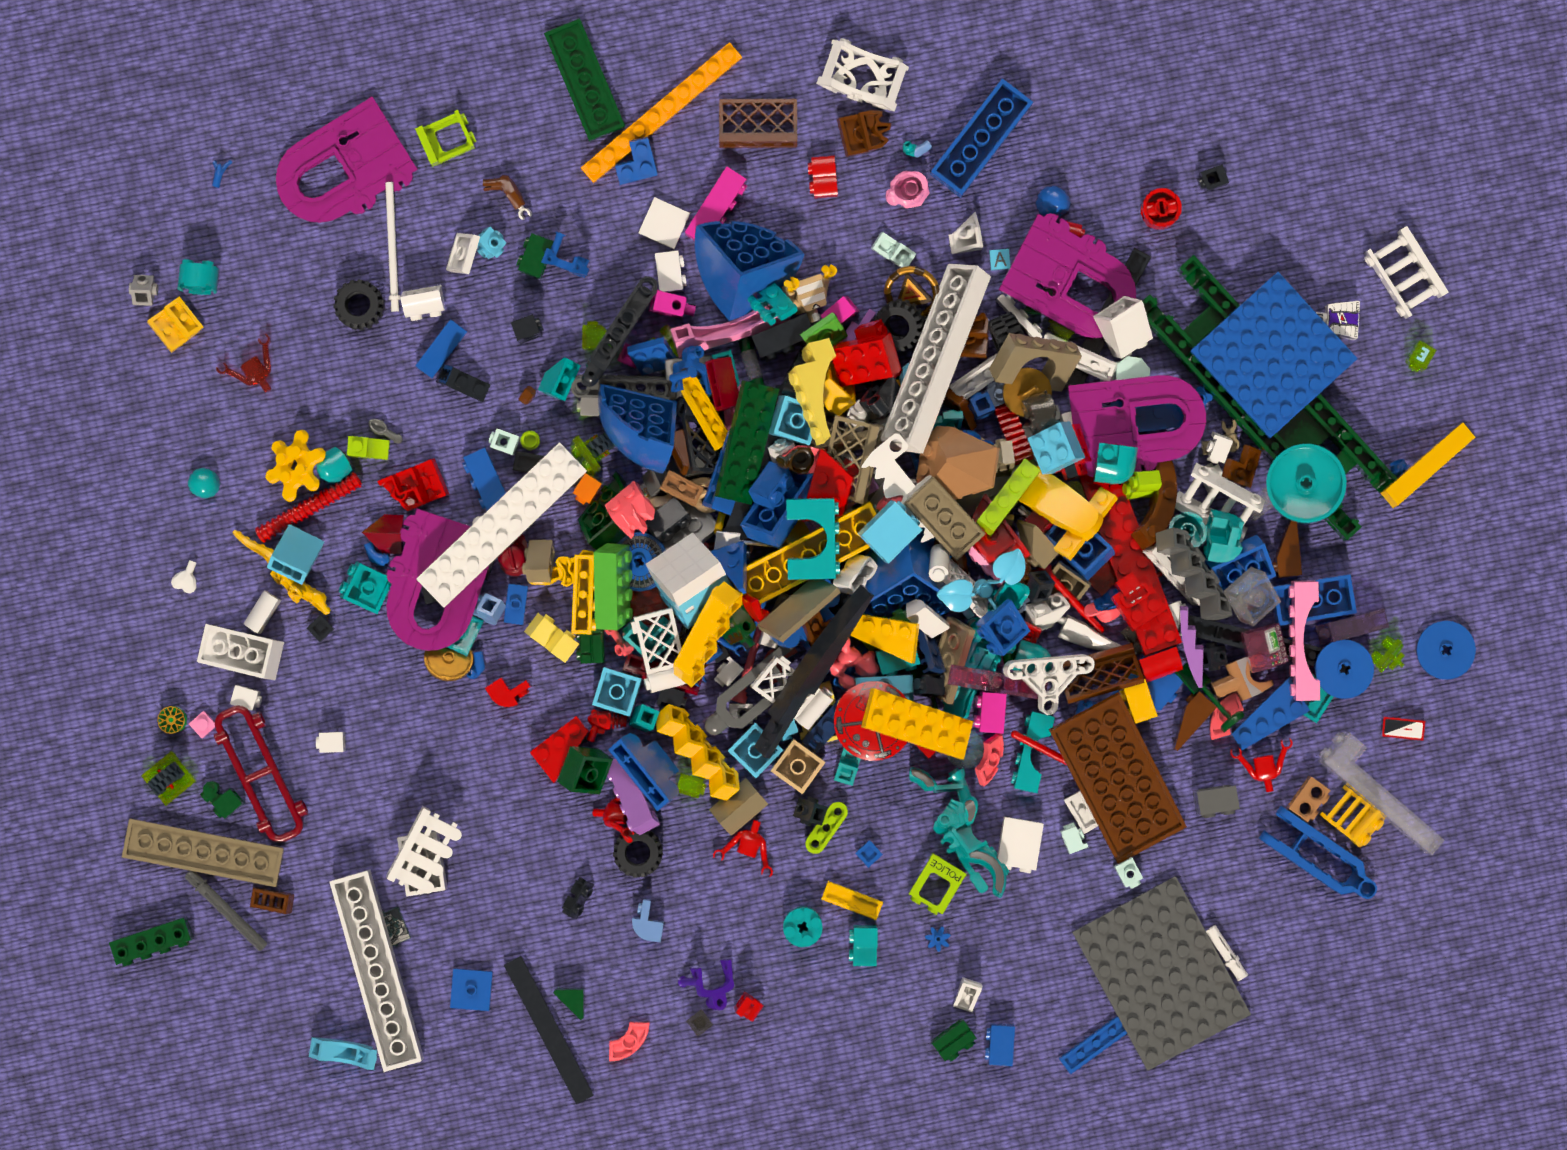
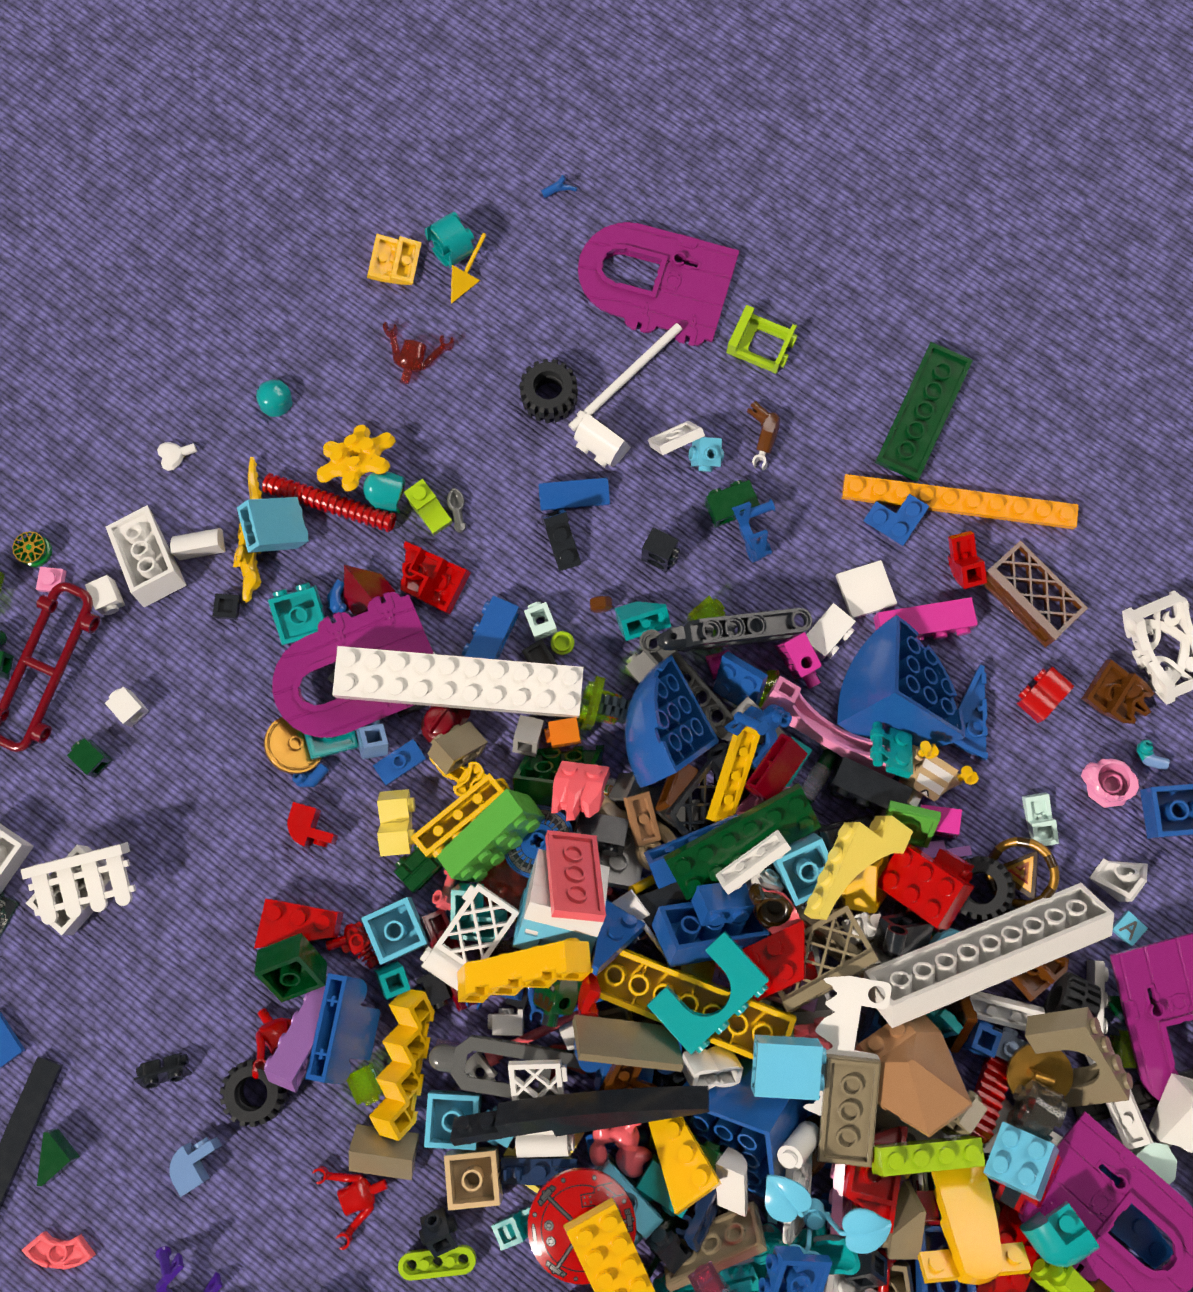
camera: 55 degrees right, 10 degrees down
light grey brick [129,275,158,306] -> none
none -> dark green brick [67,738,113,778]
none -> yellow piece [451,233,486,304]
none -> light grey brick [512,715,544,757]
none -> coral plate [545,830,606,922]
none -> white plate [716,830,791,895]
none -> red brick [948,531,987,589]
none -> blue wing [951,664,988,761]

